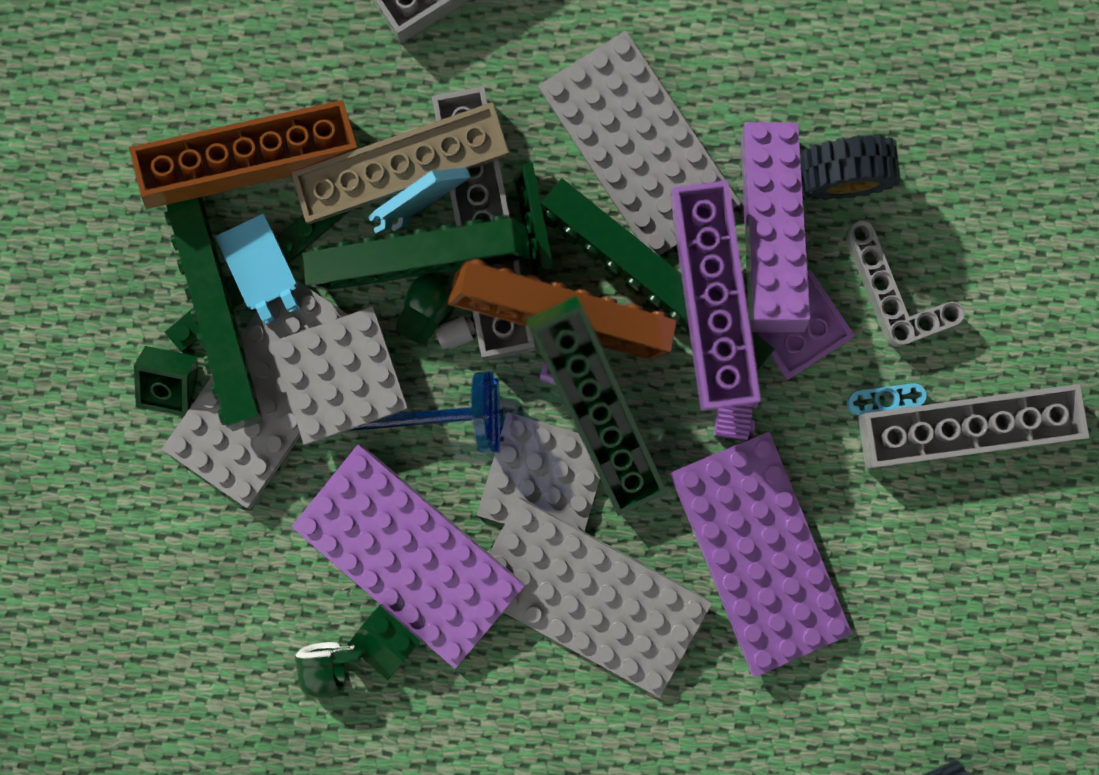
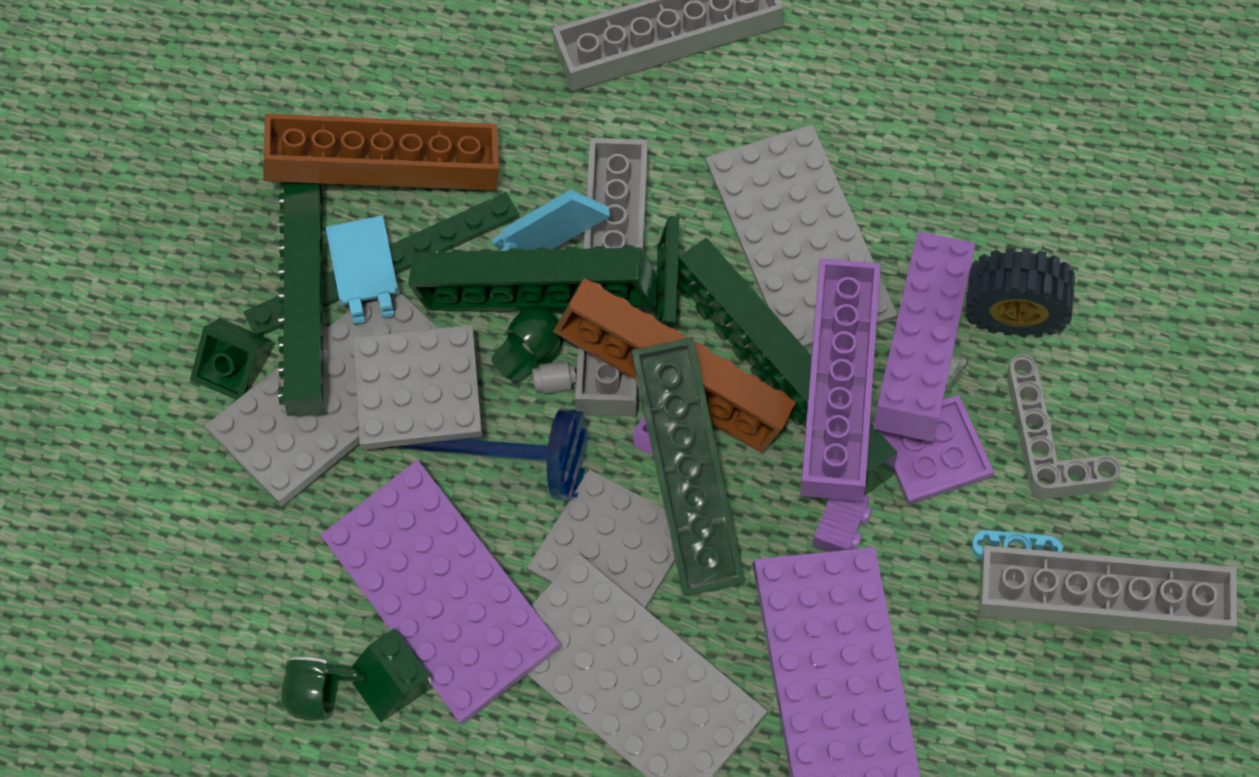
camera: 15 degrees right, 20 degrees down
dark tan plate [291,102,510,224] -> none

